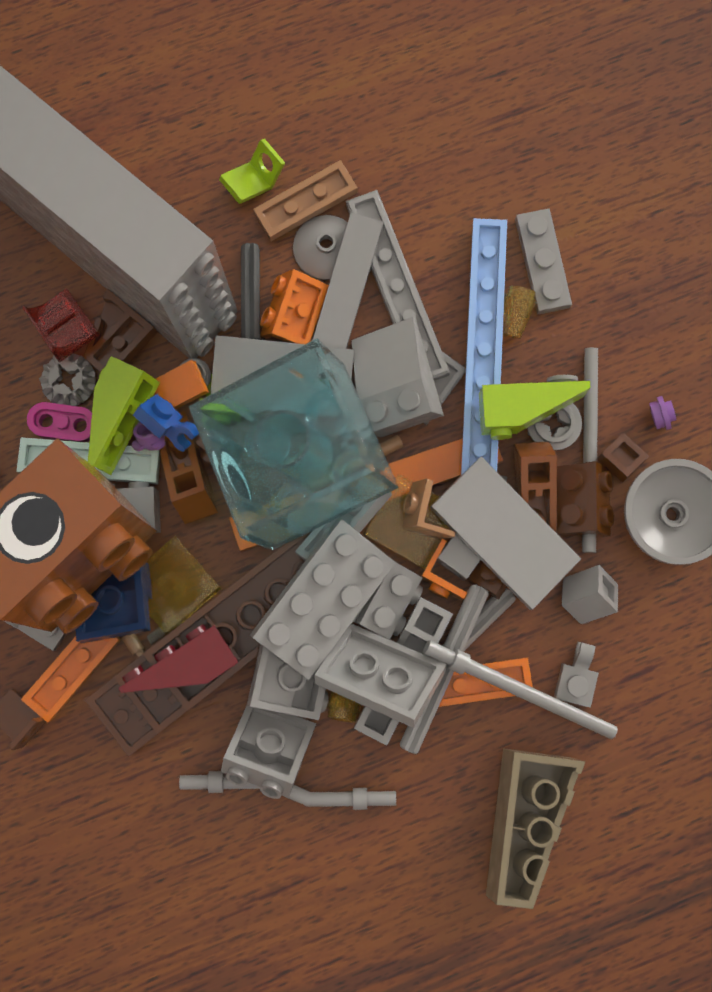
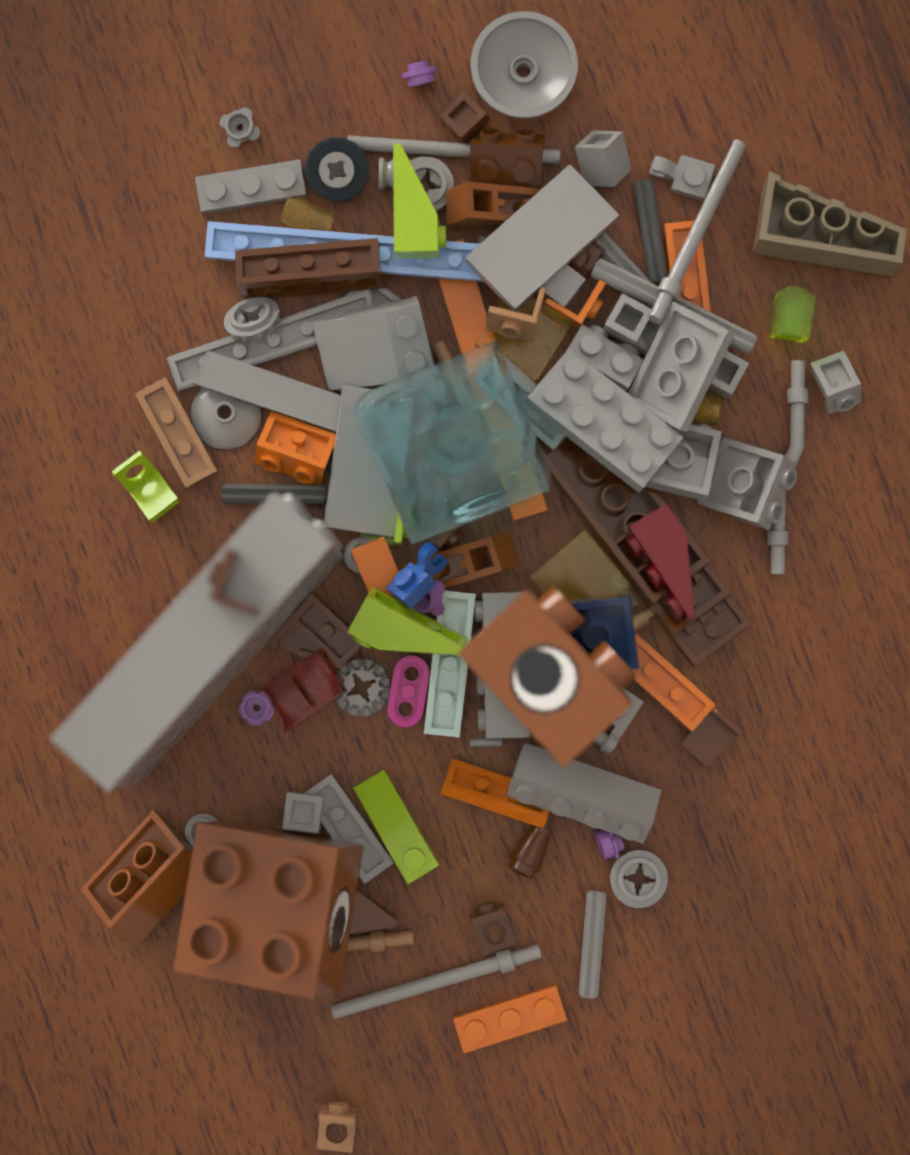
camera: 90 degrees left, 5 degrees up
none -> reddish brown bracket [209,548,260,616]
none -> light grey plate [219,107,260,148]
none -> light grey gear [224,297,280,343]
none -> reddish brown fence [235,238,385,300]
none -> medium lavender plate [239,690,274,726]
none -> black wheel [305,137,368,202]
none -> dark grey axle [633,179,669,285]
none -> clear neon green brick [769,286,816,343]
none -> light grey bracket [810,350,861,414]

